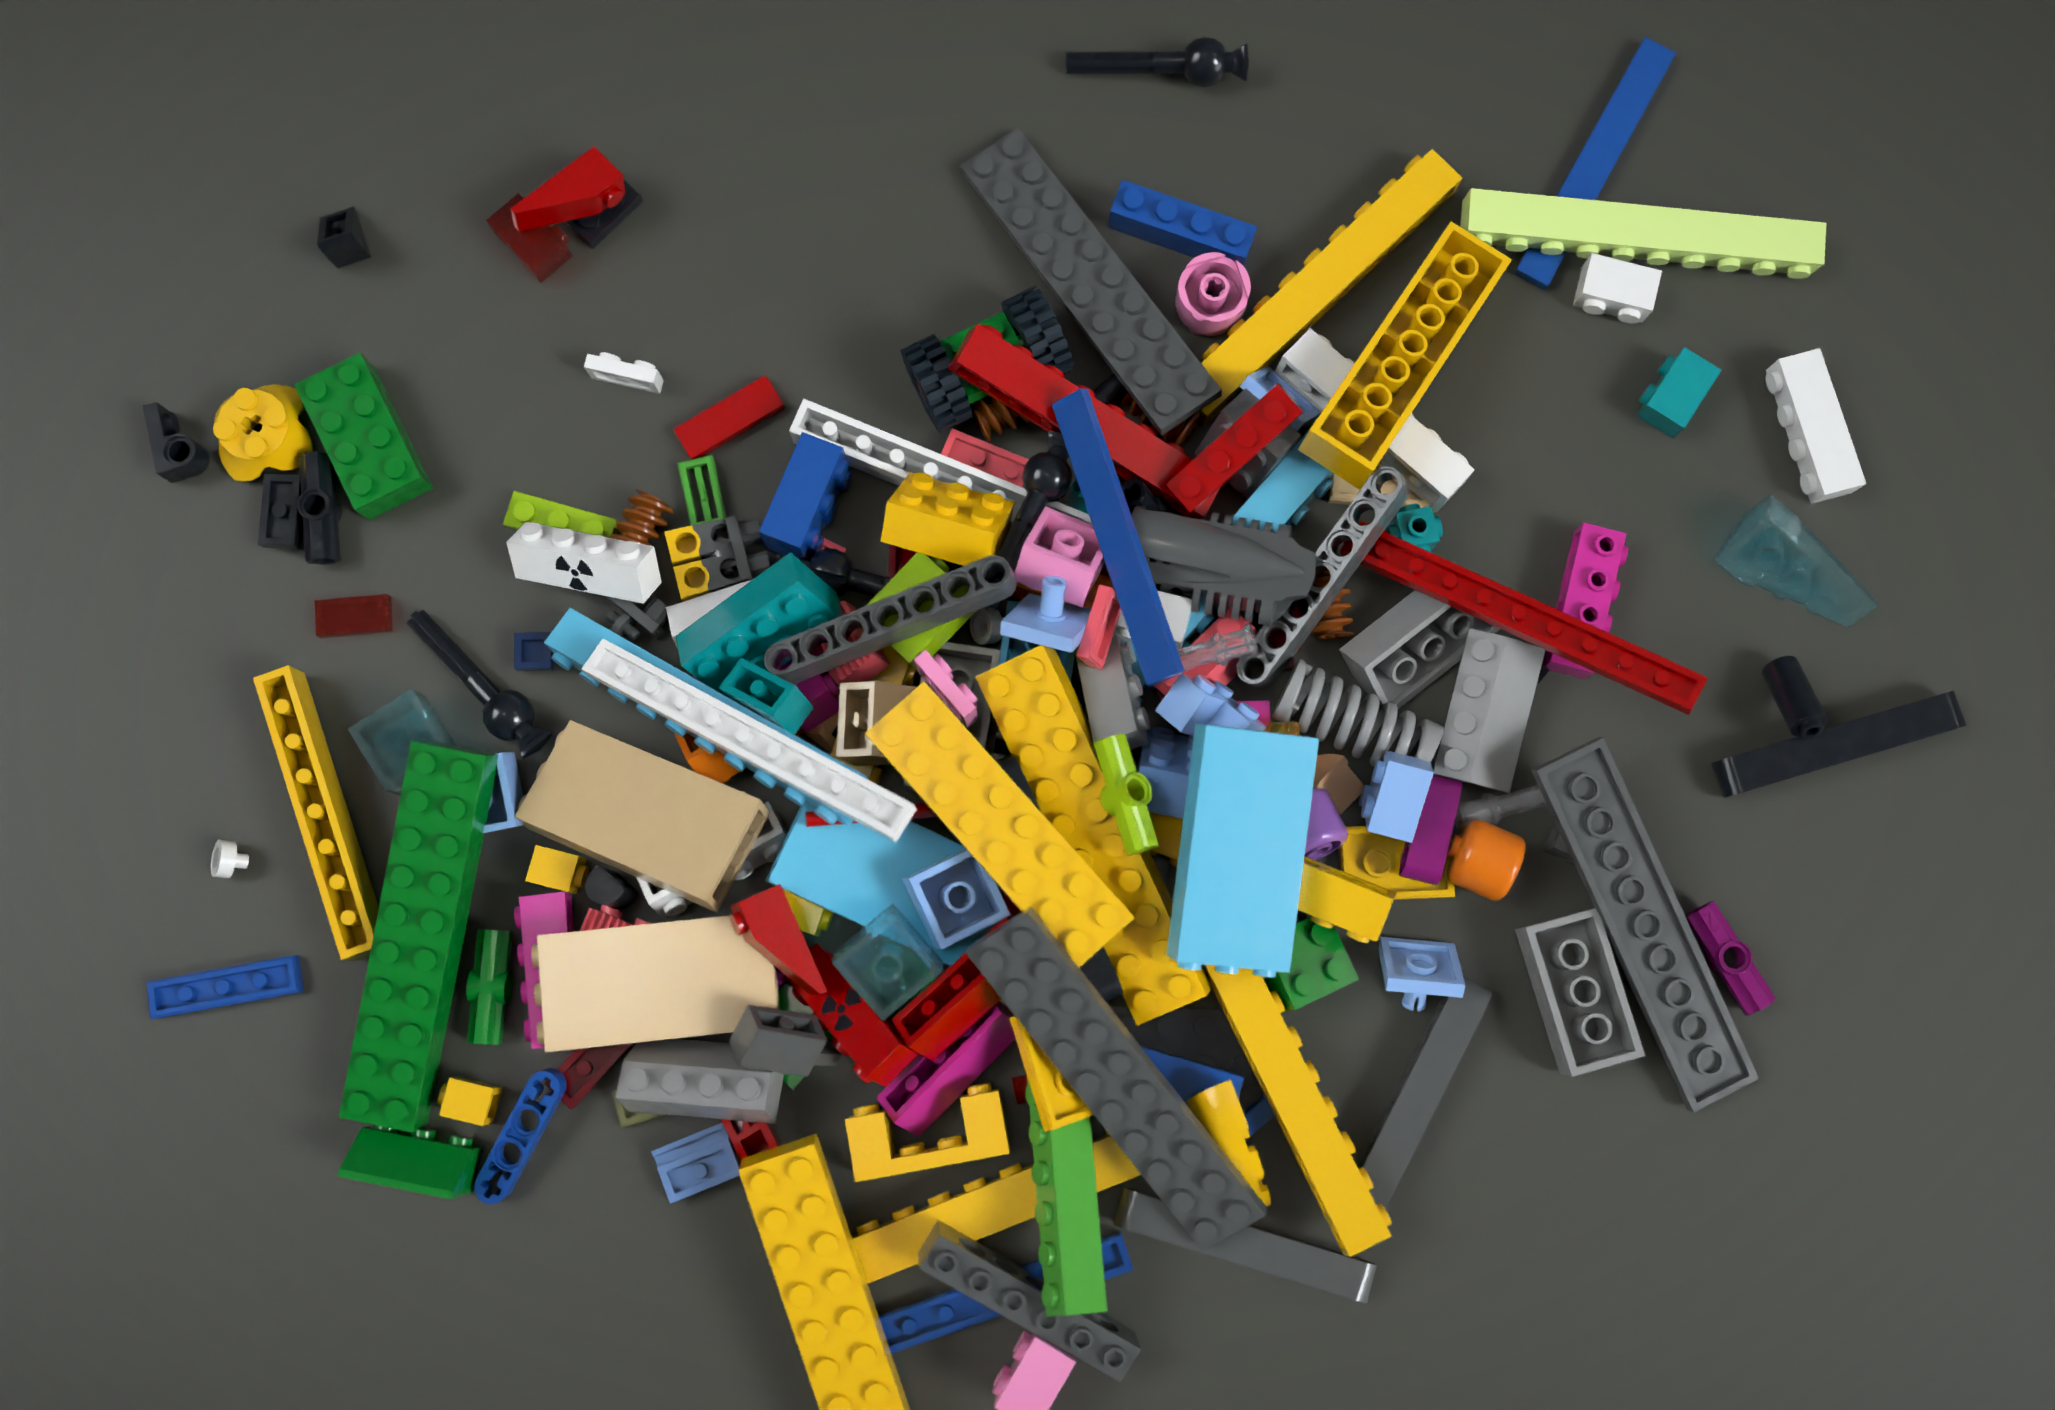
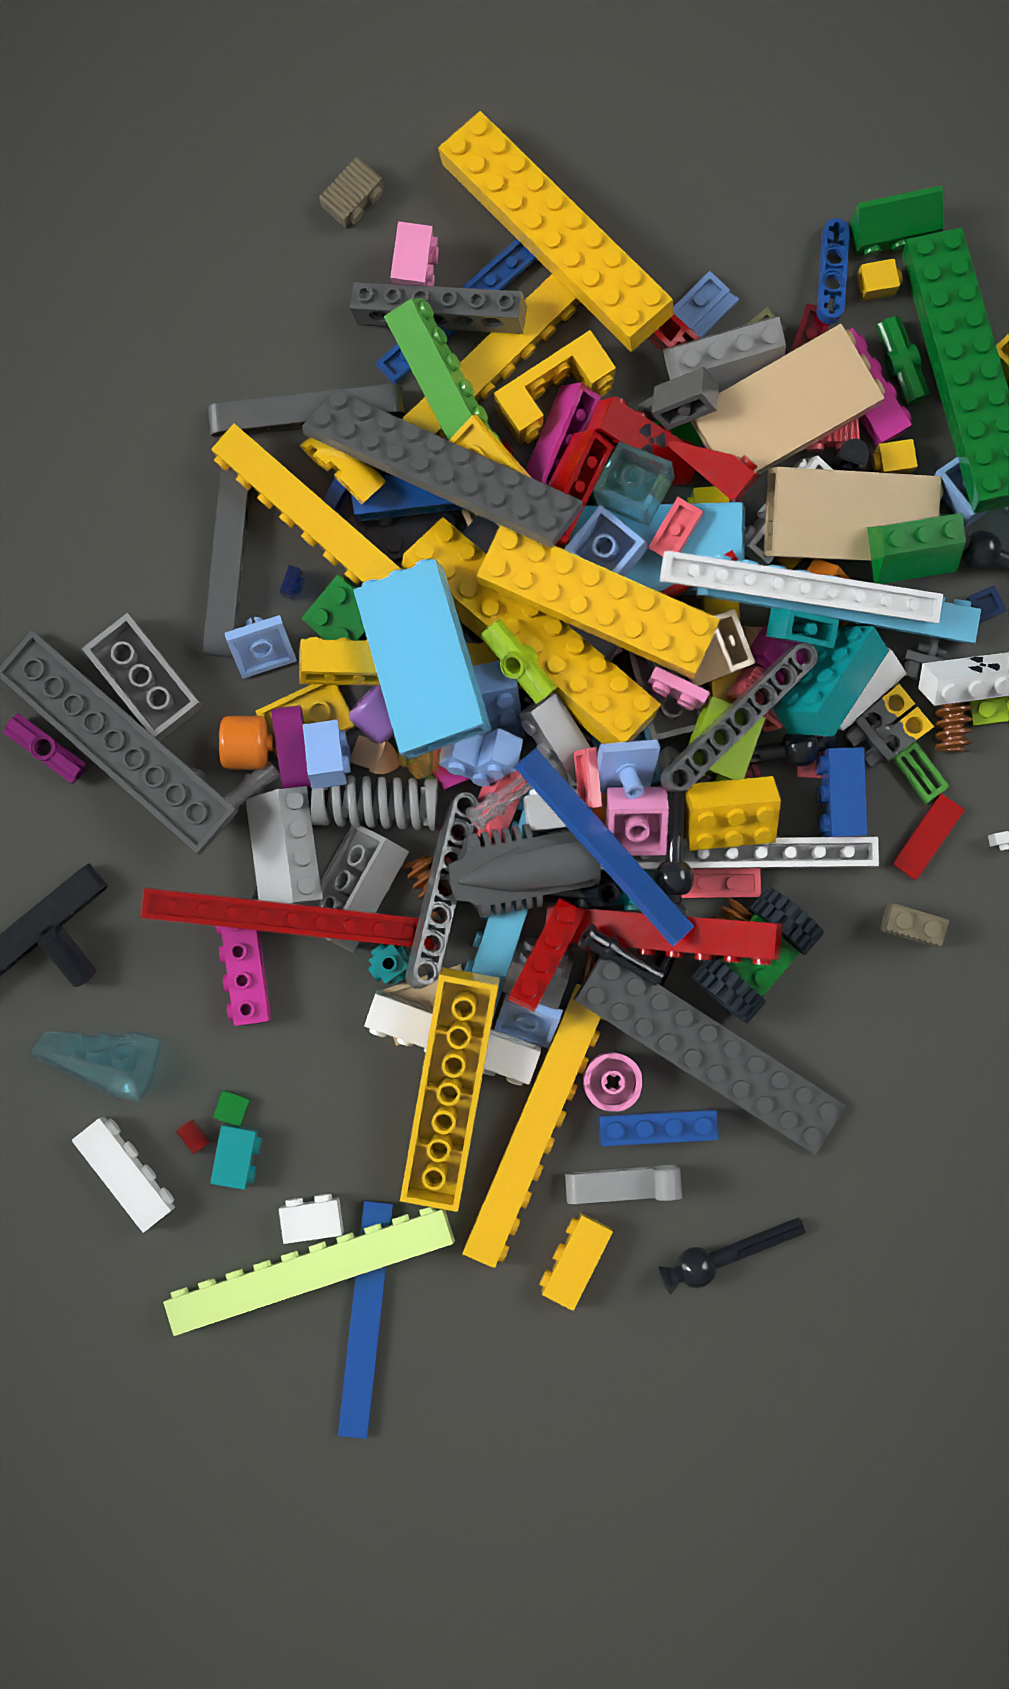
camera: 155 degrees right, 5 degrees up
none -> red piece [176,1119,210,1155]
none -> green tile [213,1090,251,1127]
none -> clear blue plate [279,565,305,600]
none -> yellow brick [539,1213,613,1311]
none -> light grey beam [565,1165,683,1204]
none -> black pin [578,923,664,986]
none -> coral plate [648,497,704,557]
none -> green slope [867,513,966,584]
none -> dark tan brick [880,903,949,947]

